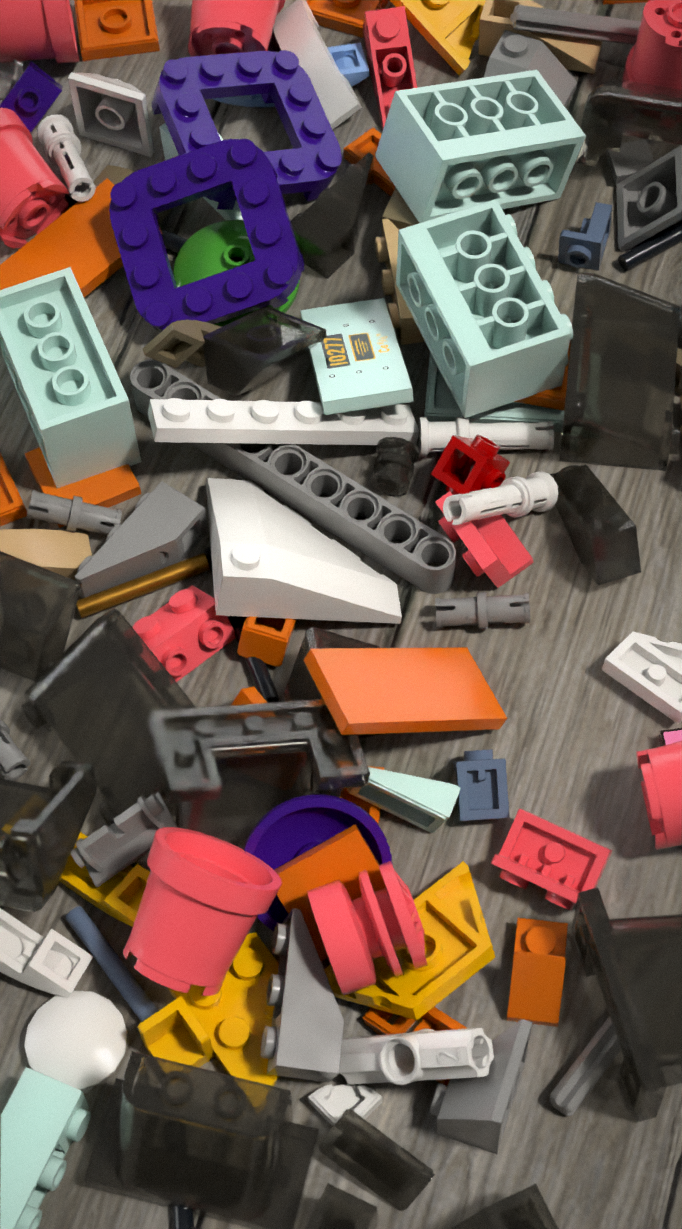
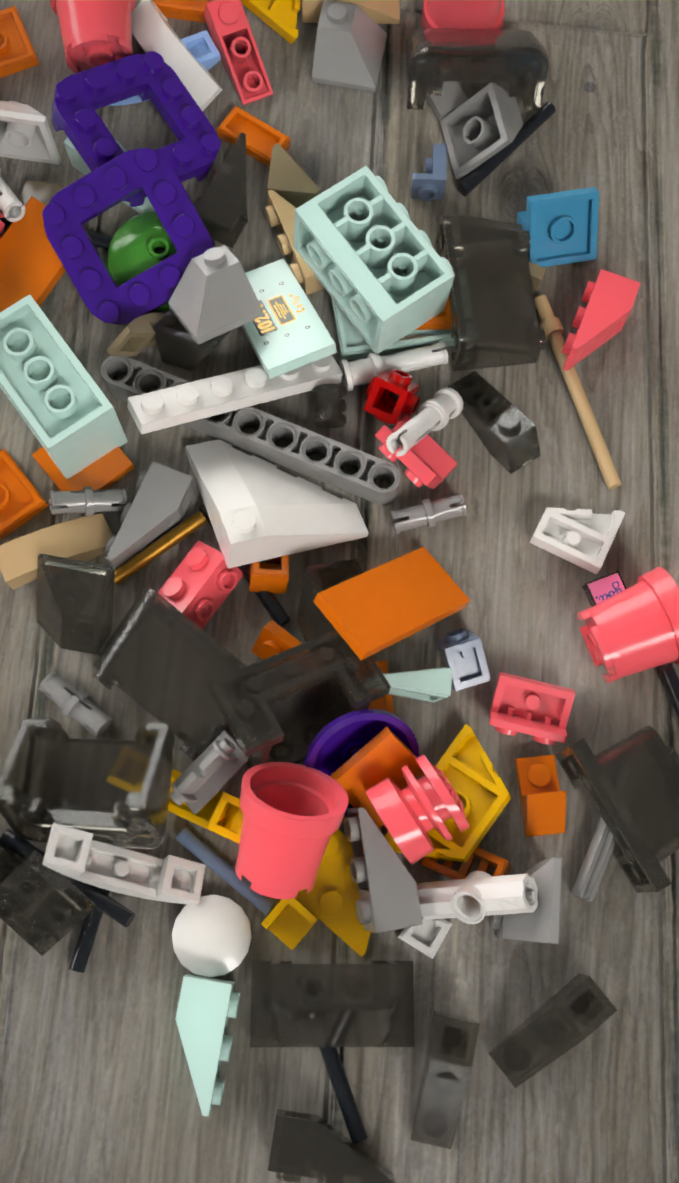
camera: 20 degrees left, 15 degrees up
clear smoke slope [318,1109,435,1211] -> none
light aqua brick [375,70,586,223] -> none
none -> light grey slope [168,245,264,345]

